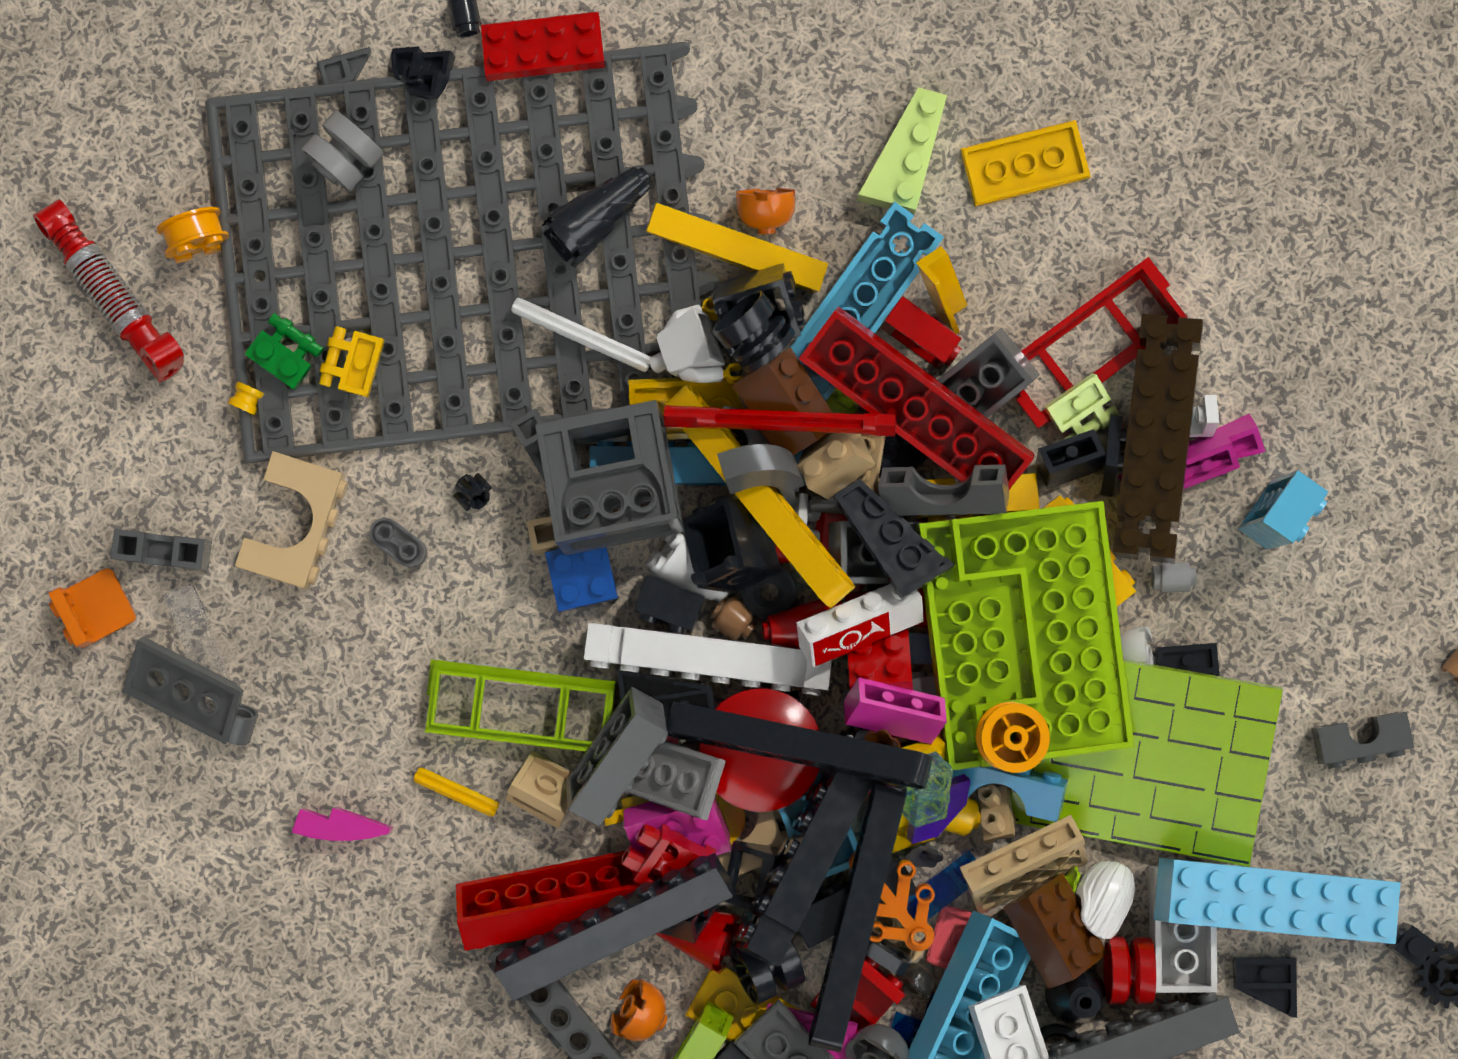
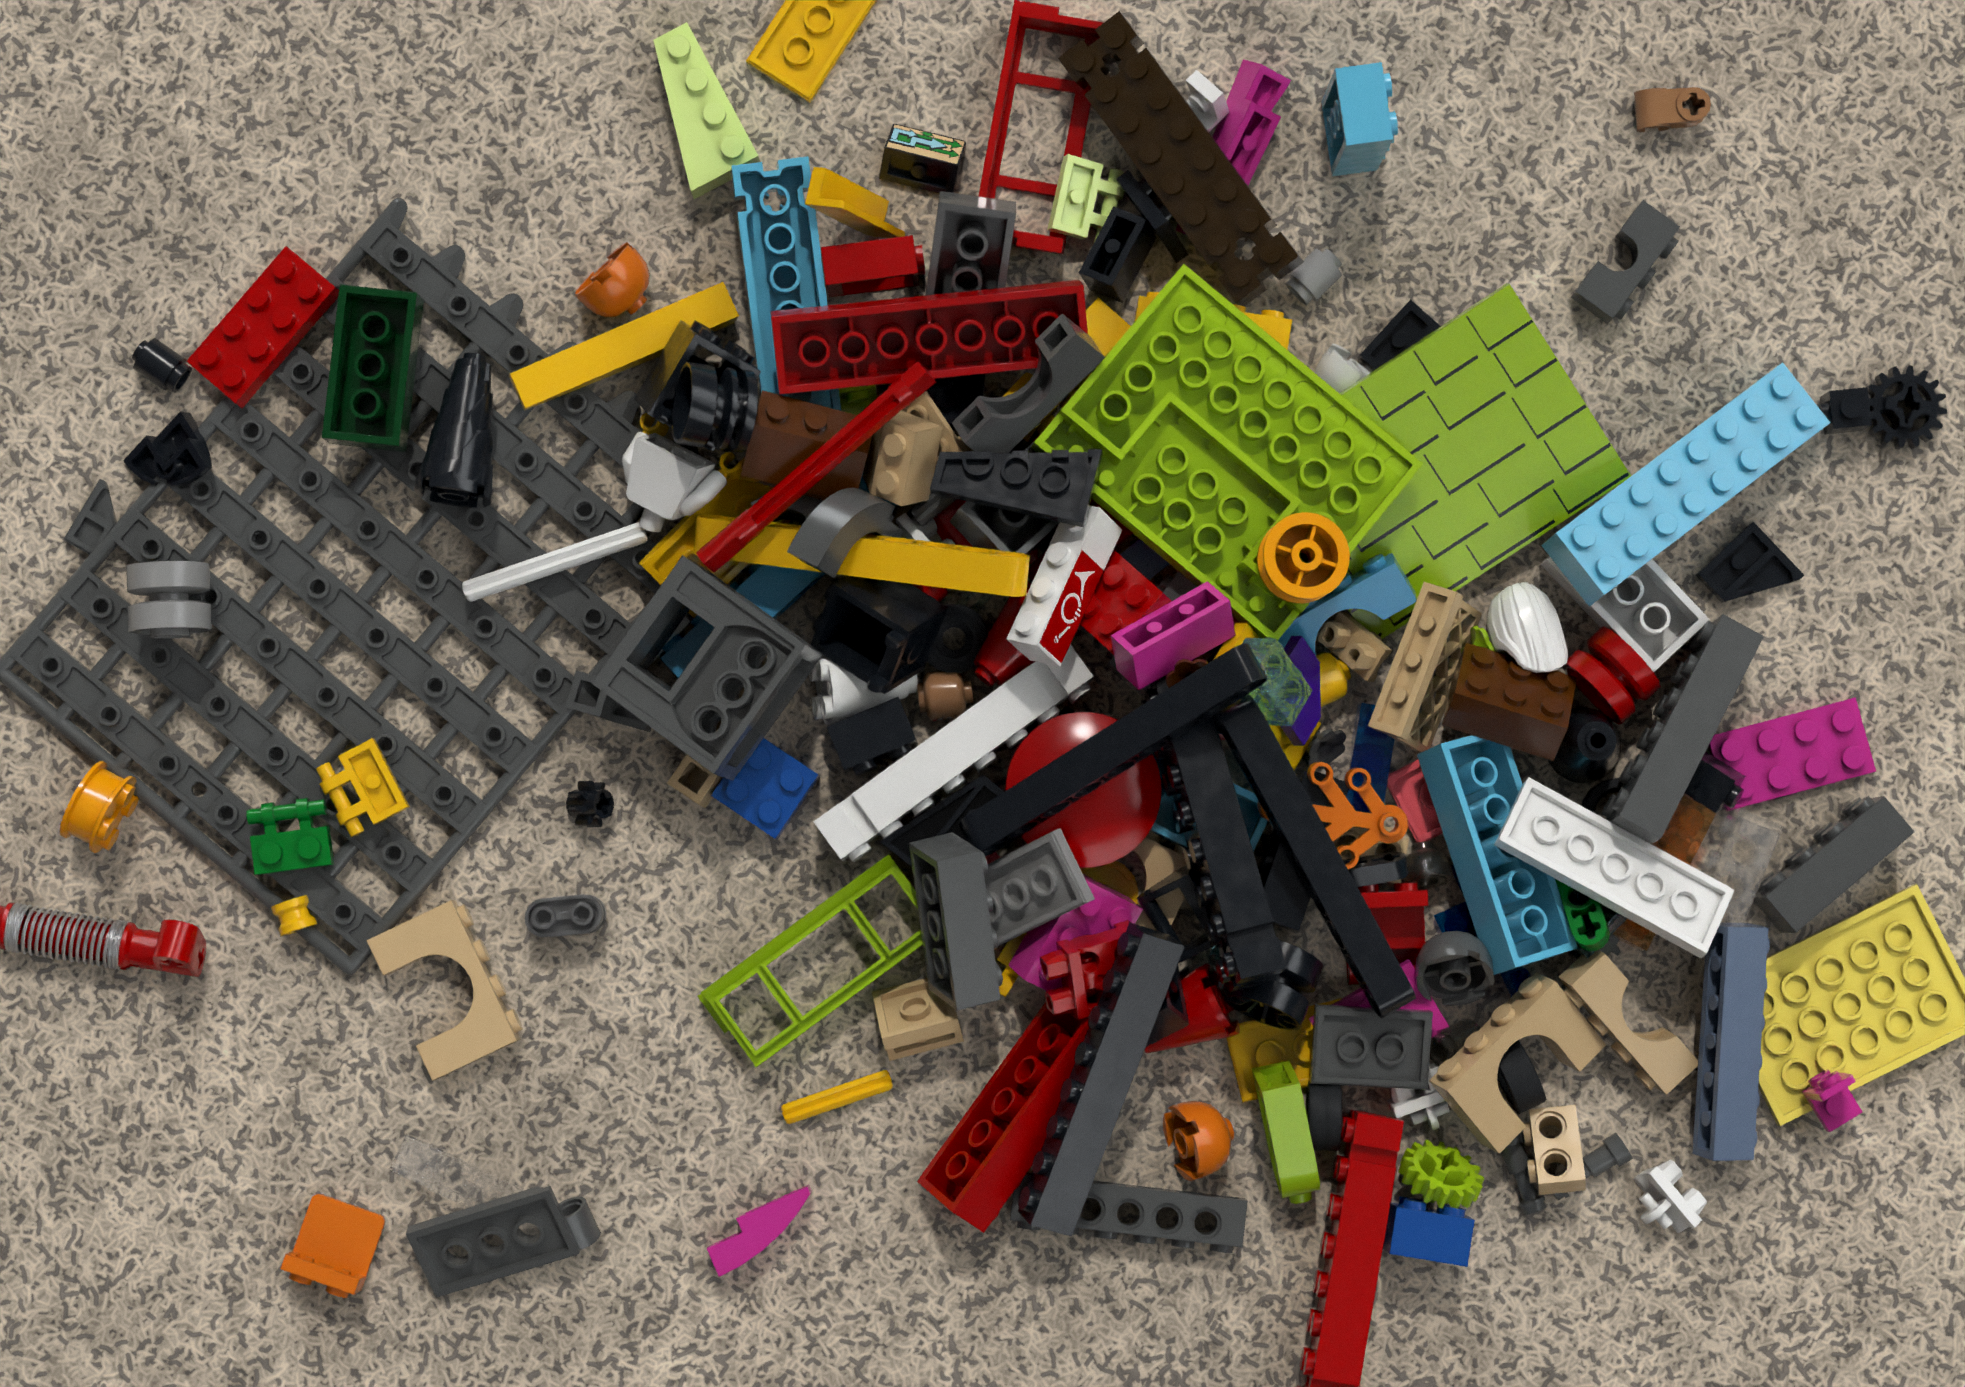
camera: 40 degrees left, 0 degrees up
dark grey arch [110,529,212,571] -> none
none -> dark green brick [322,284,424,452]
none -> black panel [879,124,966,194]

